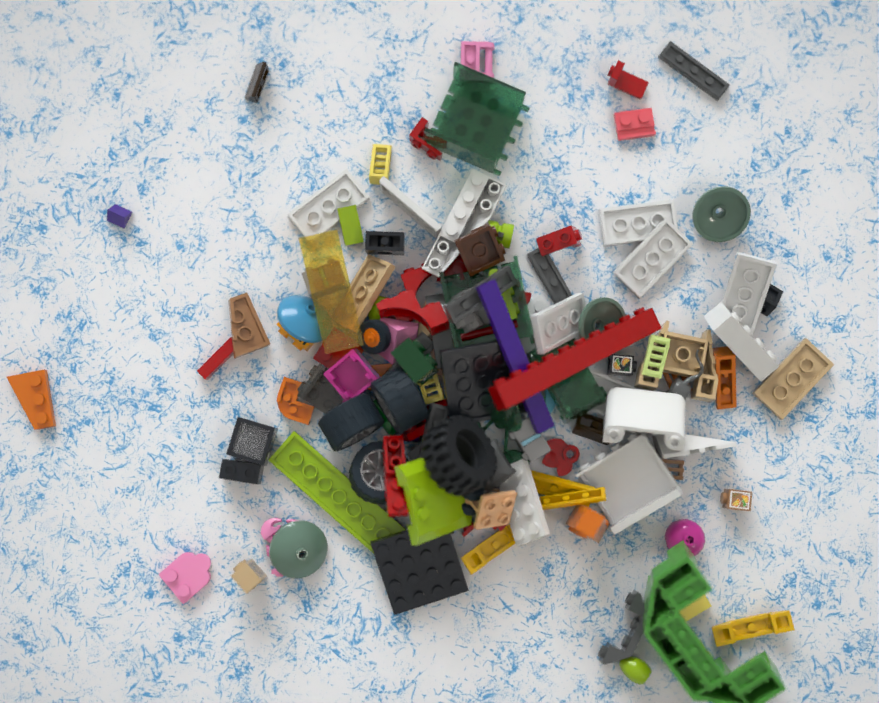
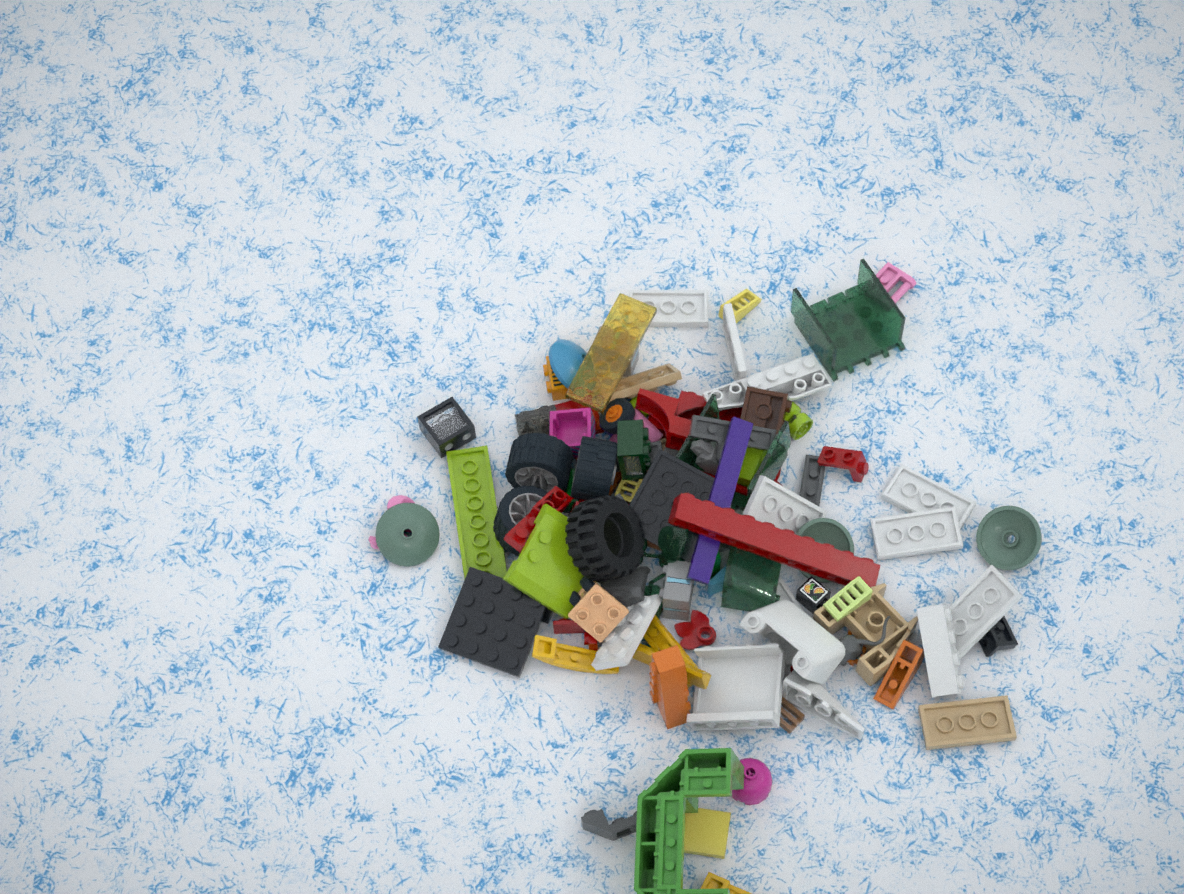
camera: 45 degrees right, 25 degrees down
orange wing [7,369,56,430] -> none
dark purple slope [107,204,133,229] -> none
bright pink plate [158,552,211,604] -> none
red piece [197,337,234,380] -> none
black brick [219,459,264,485] -> none
medium nougat wing [228,292,270,359] -> none
tan brick [231,559,267,594] -> none
slope [245,61,269,103] -> none
orange plate [277,377,315,425] -> none
lime tile [337,205,364,246] -> none
black brick [365,231,405,255] -> none
red bracket [409,117,442,161] -> none
dark brown slope [572,411,609,445] -> none
red bracket [607,60,649,99] -> none
coral plate [614,108,656,141] -> none
lime animal [619,656,652,684] -> none
dark grey tile [658,41,730,101] -> none
medium nougat brick [720,489,752,511] -> none

